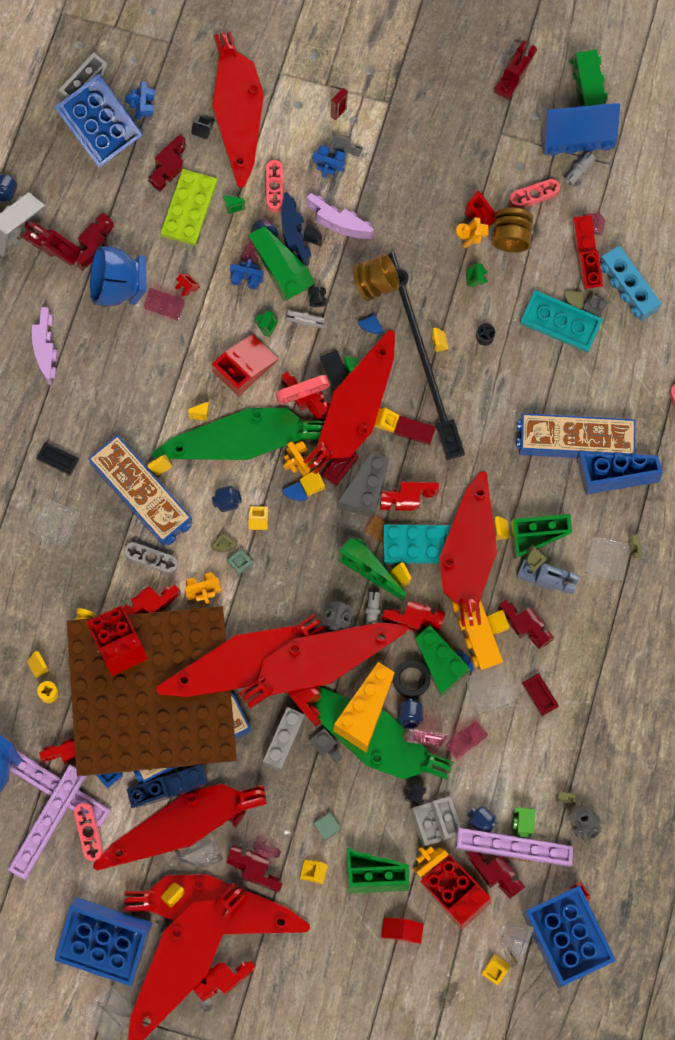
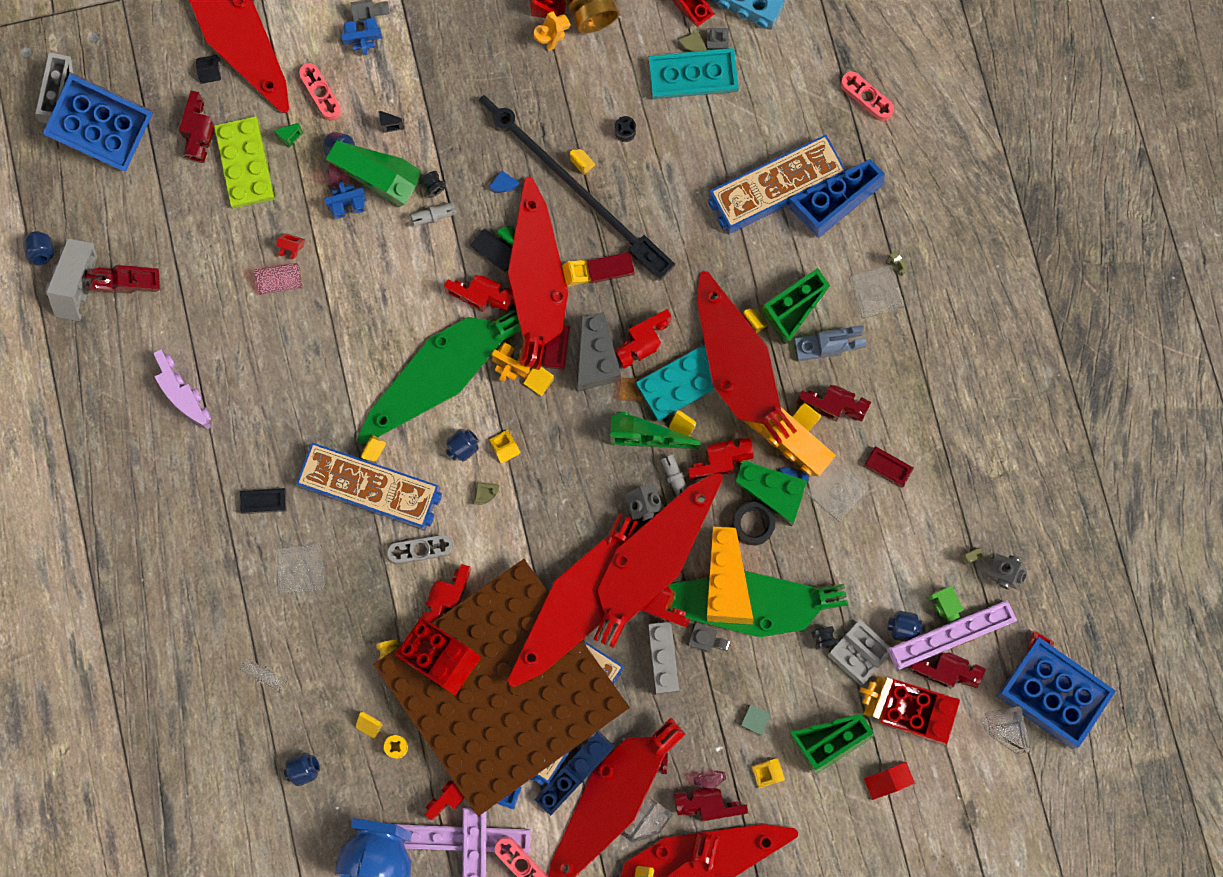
camera: 25 degrees left, 5 degrees up
dark red plate [76,212,115,271] -> none
blue plate [90,246,147,307] -> none
blue hips [125,81,155,120] -> none
light orange hips [184,572,222,605] -> none
yellow slope [188,402,210,421] -> none
slope [212,334,279,397] -> none
sand green tile [226,549,254,576] -> none
green tile [254,311,278,337] -> none
coral beam [275,375,330,404] -> none
dark blue slope [281,192,312,266] -> none
blue tile [282,482,308,502] -> none
lavender slope [306,193,374,239] -> none
pearl gold wheel [353,254,399,301] -> none
dark blue head [397,698,423,729] -> none
clear pink slope [403,728,447,747] -> none
clear pink slope [445,720,488,761] -> none
green tile [466,263,488,288] -> none
yellow slope [481,954,511,986] -> none
olive tile [527,545,547,572] -> none

